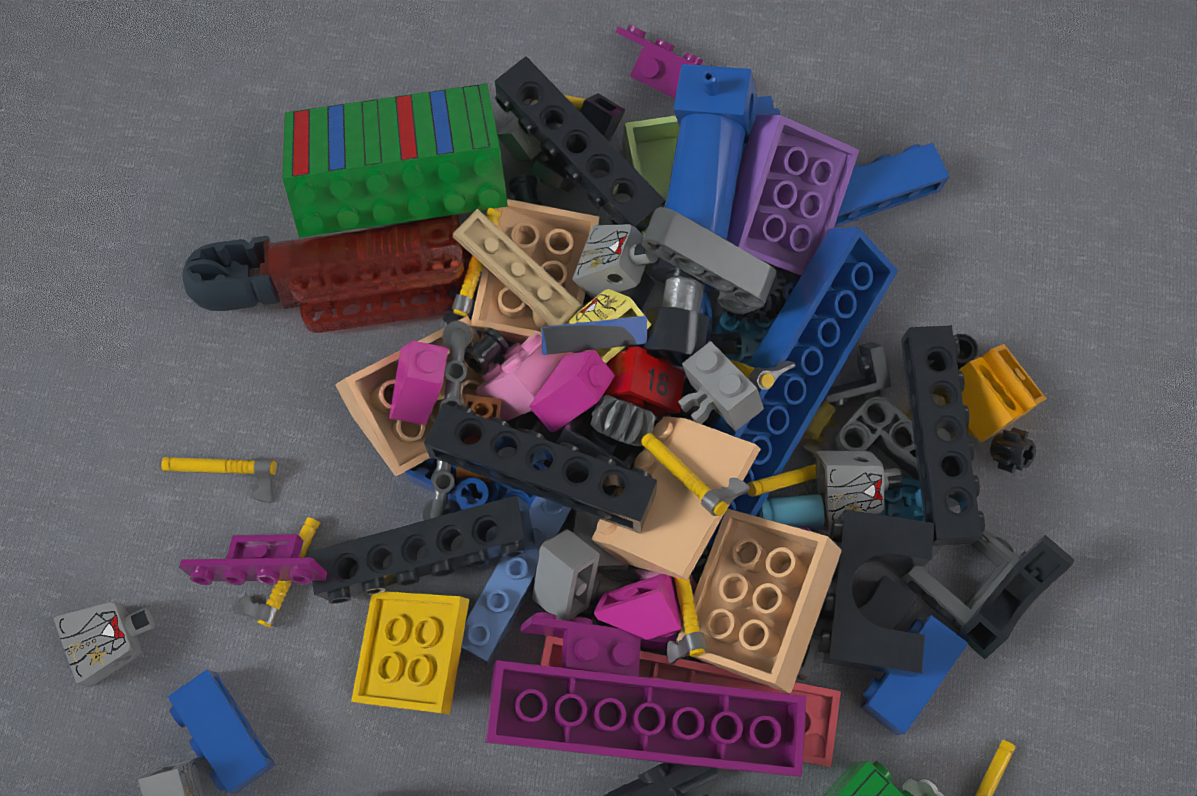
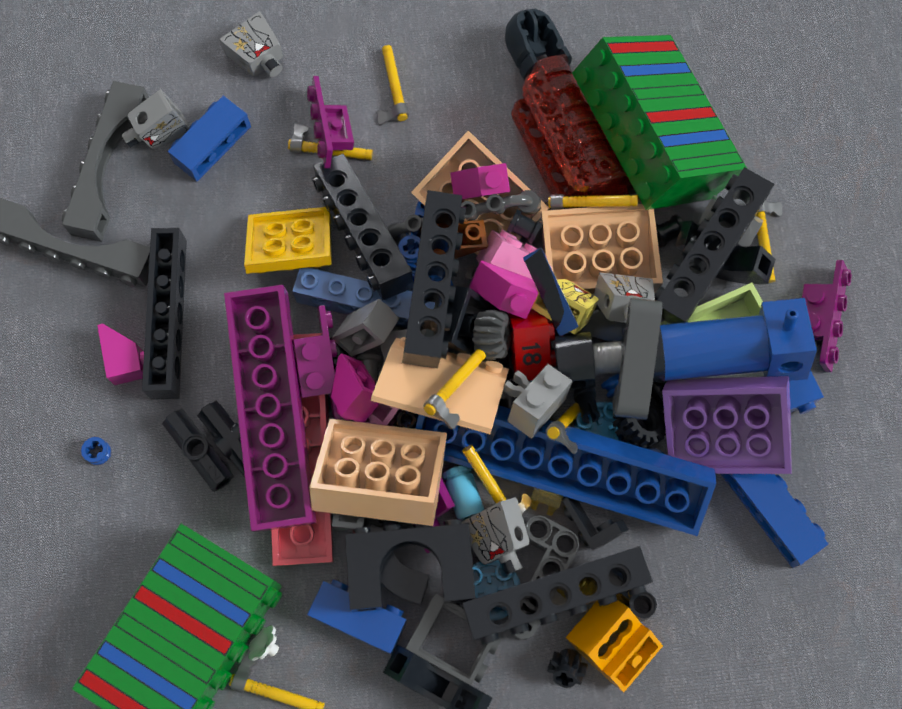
camera: 80 degrees right, 0 degrees up
tan tile [453,209,582,326] -> none
piece [667,577,707,664] -> none

